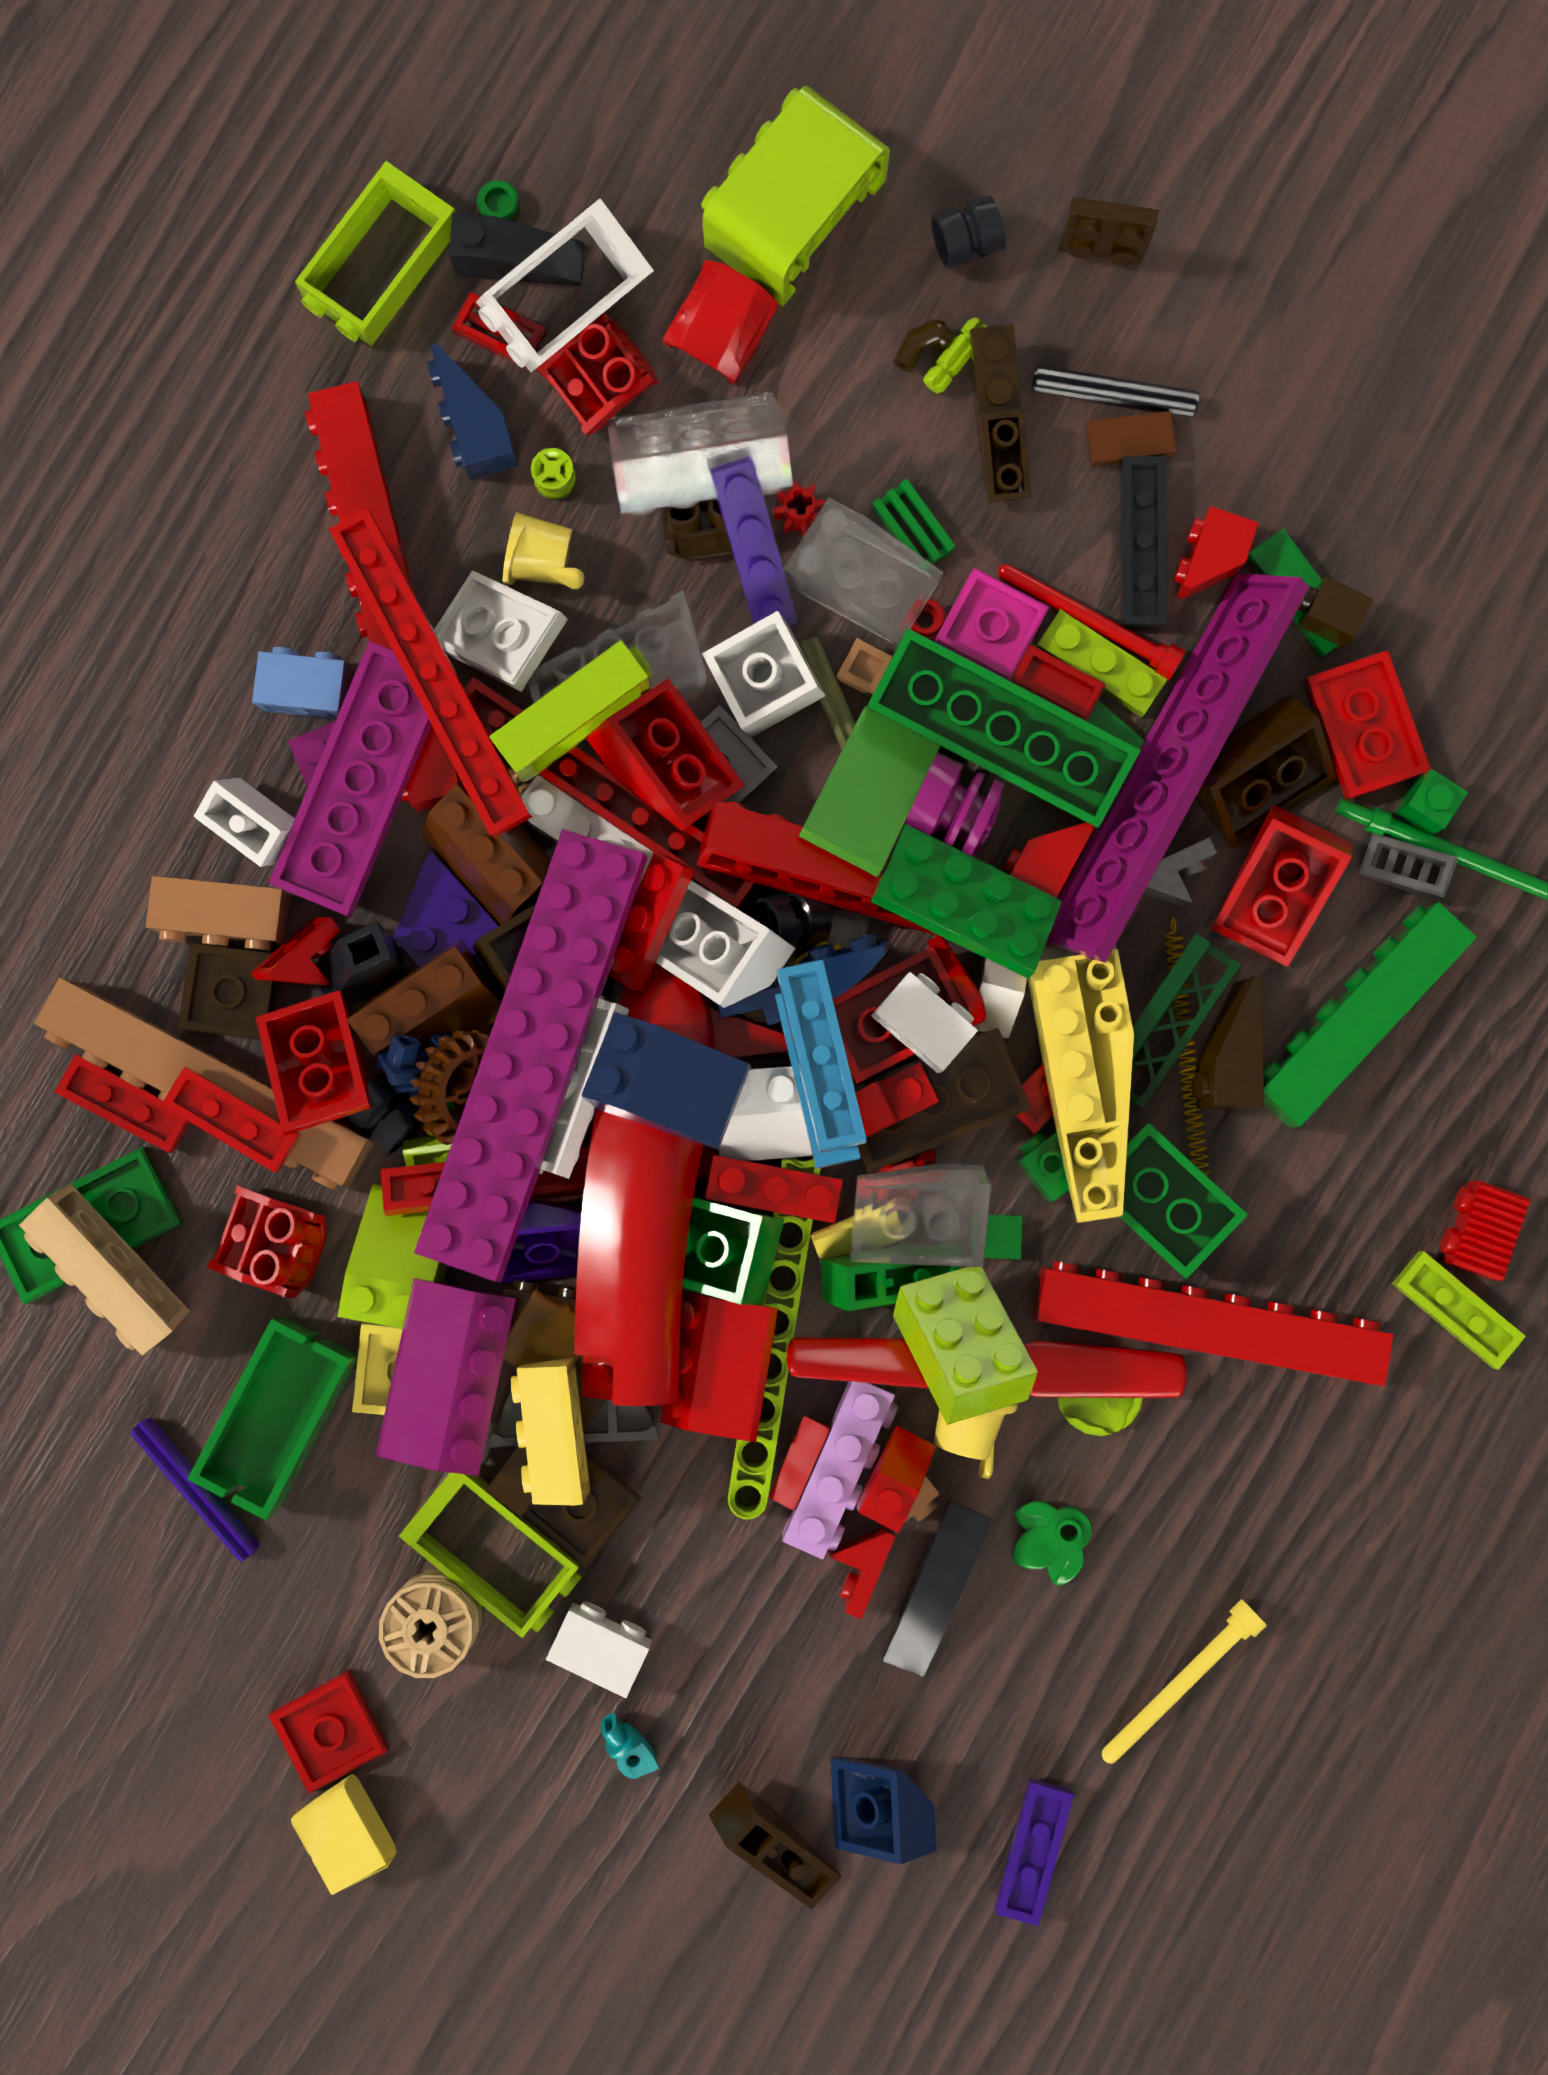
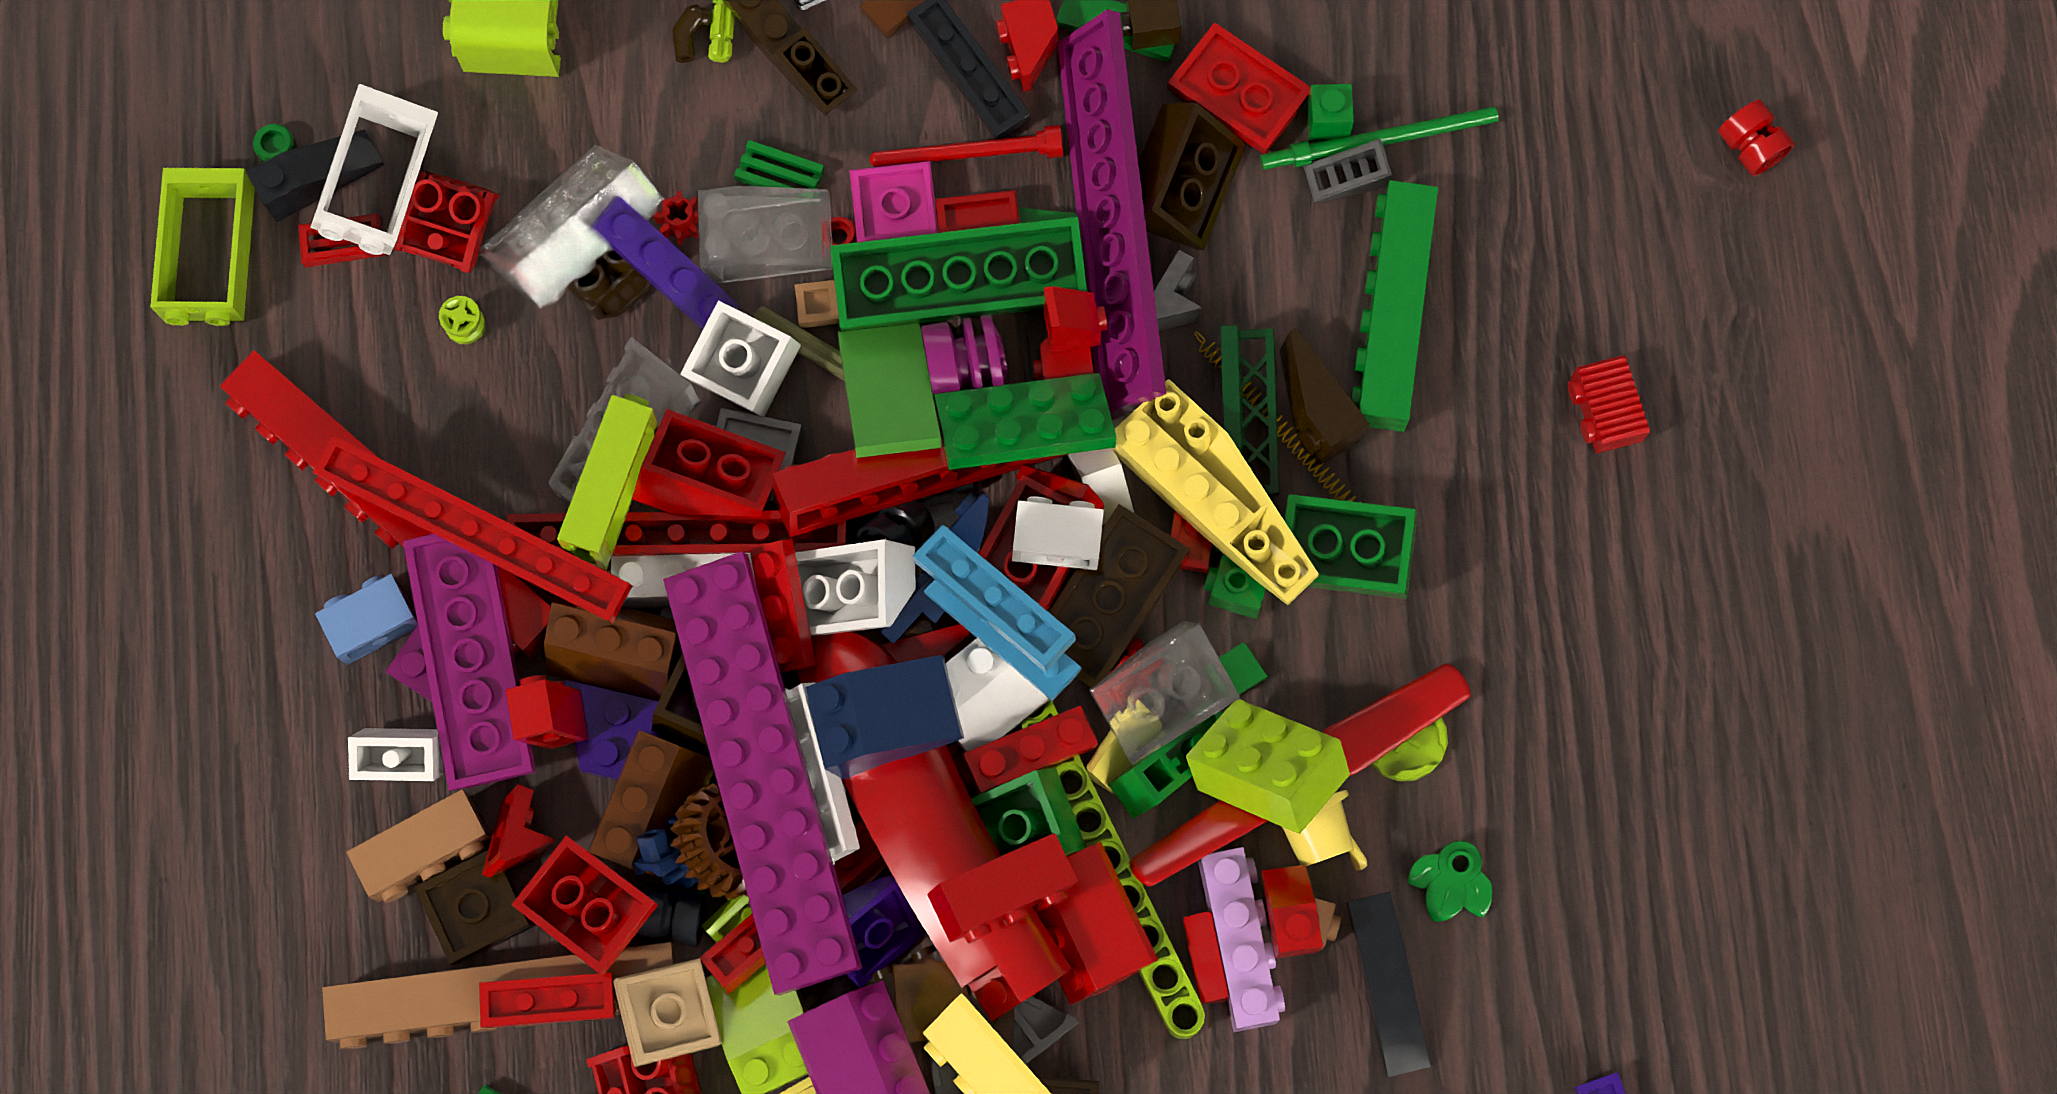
camera: 30 degrees left, 10 degrees down
red plate [54,1054,190,1153] -> none
black slope [319,921,408,1005] -> none
dark blue slope [427,343,518,479] -> none
white tile [434,570,568,692] -> none
light yellow hat [502,512,585,589] -> none
red slope [663,260,778,386] -> none
red slope [828,1526,895,1619] -> none
red slope [855,1062,940,1138] -> none
red brick [1032,1261,1394,1387] -> none
lime plate [1037,609,1167,718] -> none
light yellow piece [1102,1599,1267,1764] -> none
red slope [1211,805,1352,967] -> none
lime plate [1392,1251,1526,1370] -> none
none -> red brick [505,675,589,749]
none -> tan tile [613,958,722,1067]
none -> red brick [927,833,1078,943]
none -> red slope [1044,286,1107,354]

